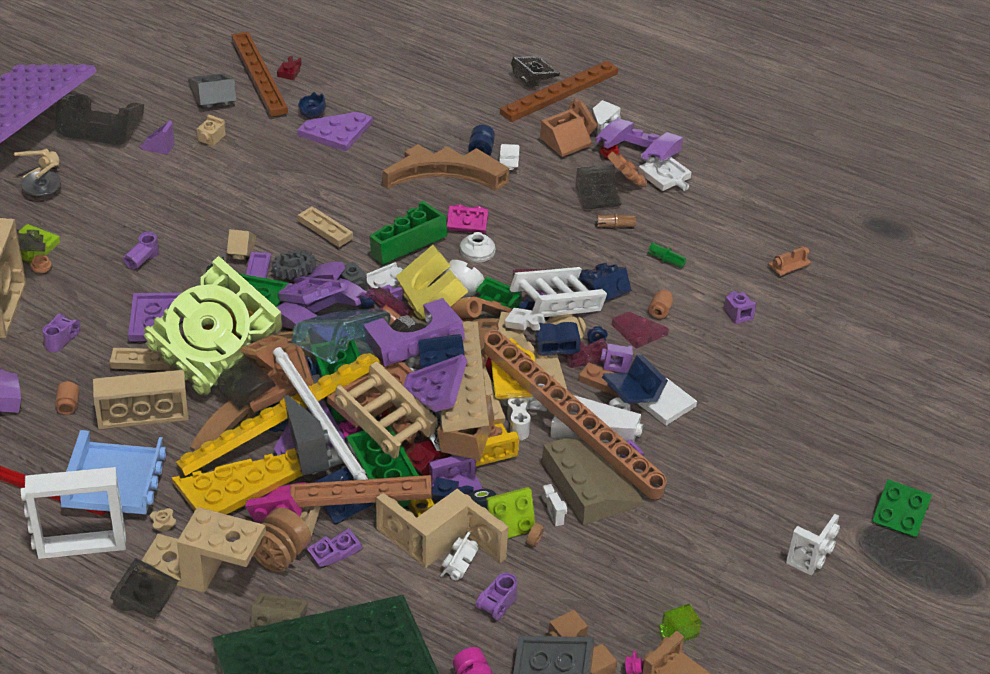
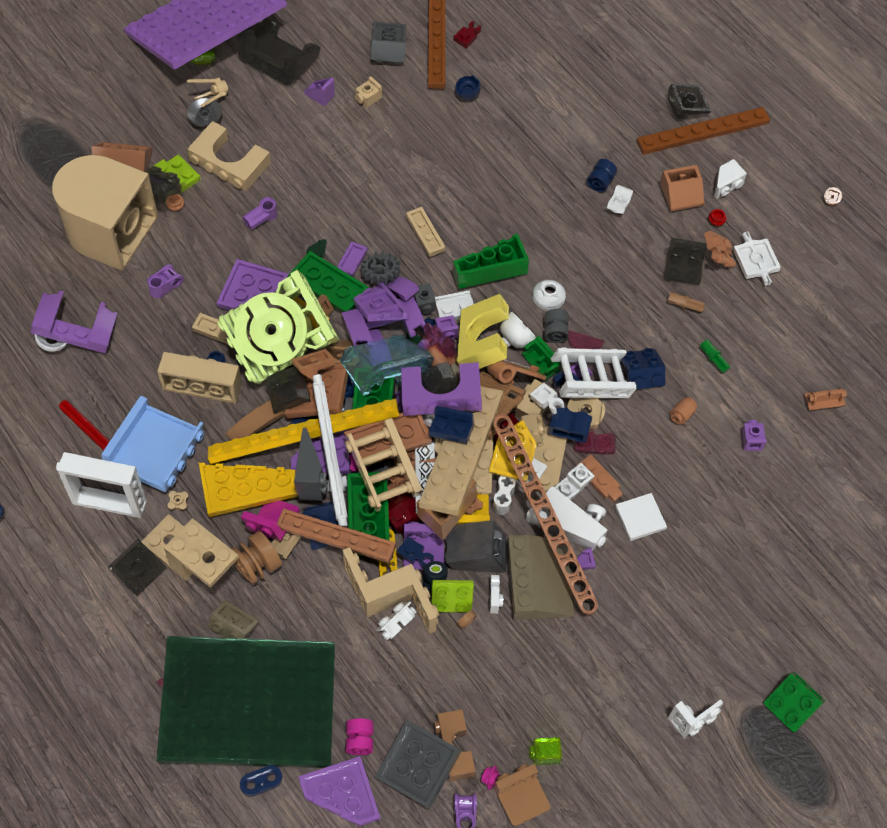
camera: 20 degrees right, 20 degrees up
nougat brick [55,381,80,415] -> none
tan slope [227,229,256,260] -> none
medium lavender plate [297,112,373,151] -> none
medium lavender slope [307,528,363,567] -> none
medium nougat arch [382,144,509,191] -> none
medium lavender plate [403,354,467,412] -> none
dark pink bracket [447,205,488,234] -> none
medium lavender piece [476,573,517,620] -> none
nougat hinge [568,99,598,136] -> none
dark blue plate [587,326,608,346] -> none
medium lavender wedge [595,118,683,162] -> none
medium lavender brick [600,343,633,373] -> none
dark blue bracket [602,355,668,404] -> none
clear pink wing [612,312,669,349] -> none
none -> tan arch [187,121,271,191]
none -> clear neon green brick [191,49,215,65]
none -> flat silver slope [444,520,507,573]
none -> dark grey wheel [544,309,569,343]
none -> white slope [555,463,595,500]
none -> tile [823,187,842,206]

